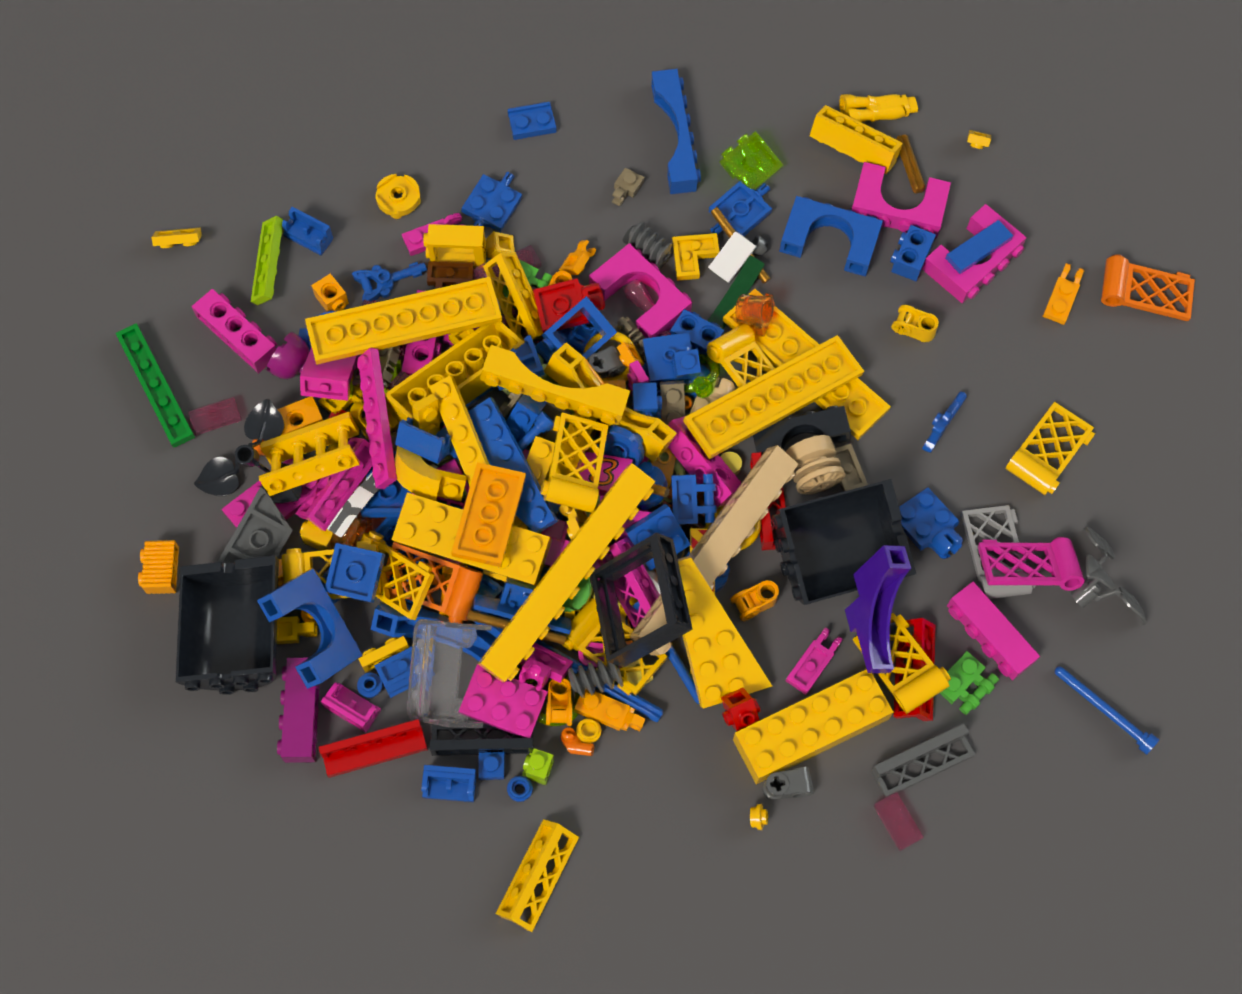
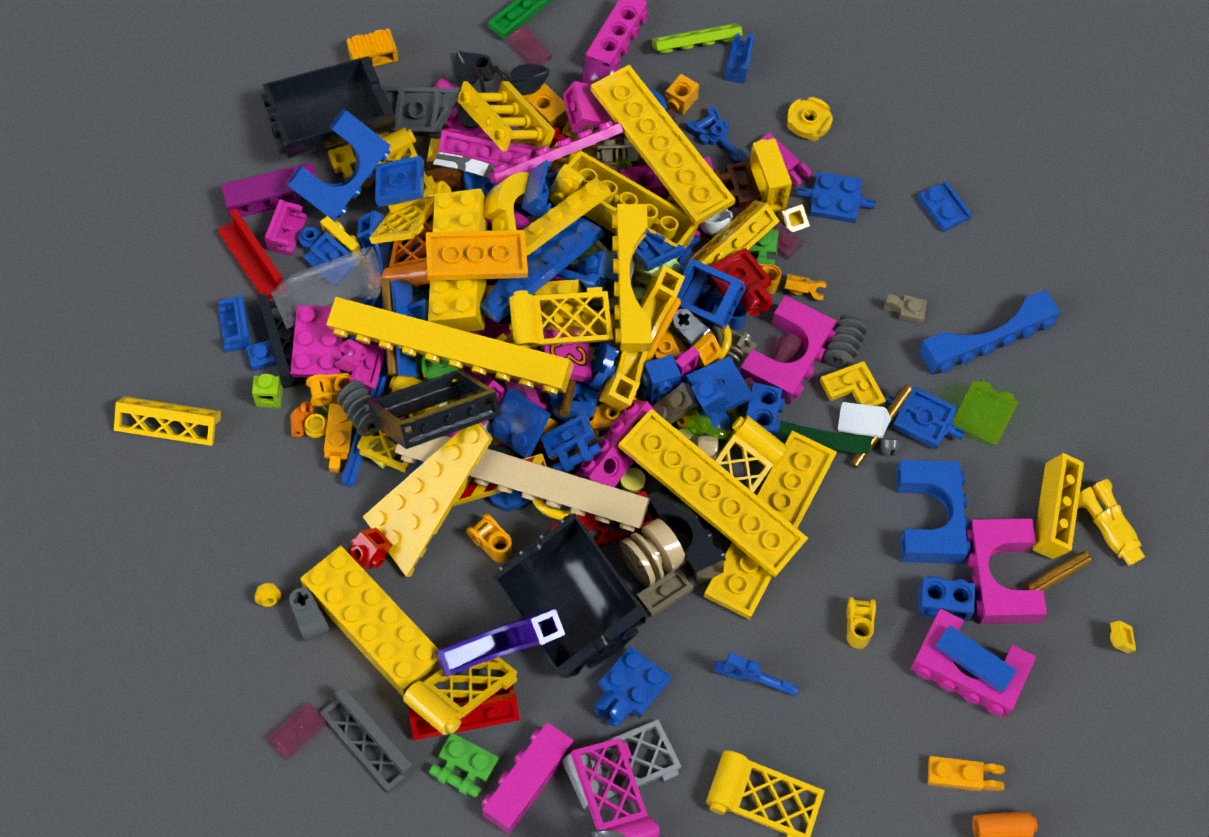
camera: 70 degrees right, 5 degrees down
blue plate [507,776,533,802] -> none
clear orange piece [735,293,775,337] -> none
dark pink hinge [786,627,843,695] -> none

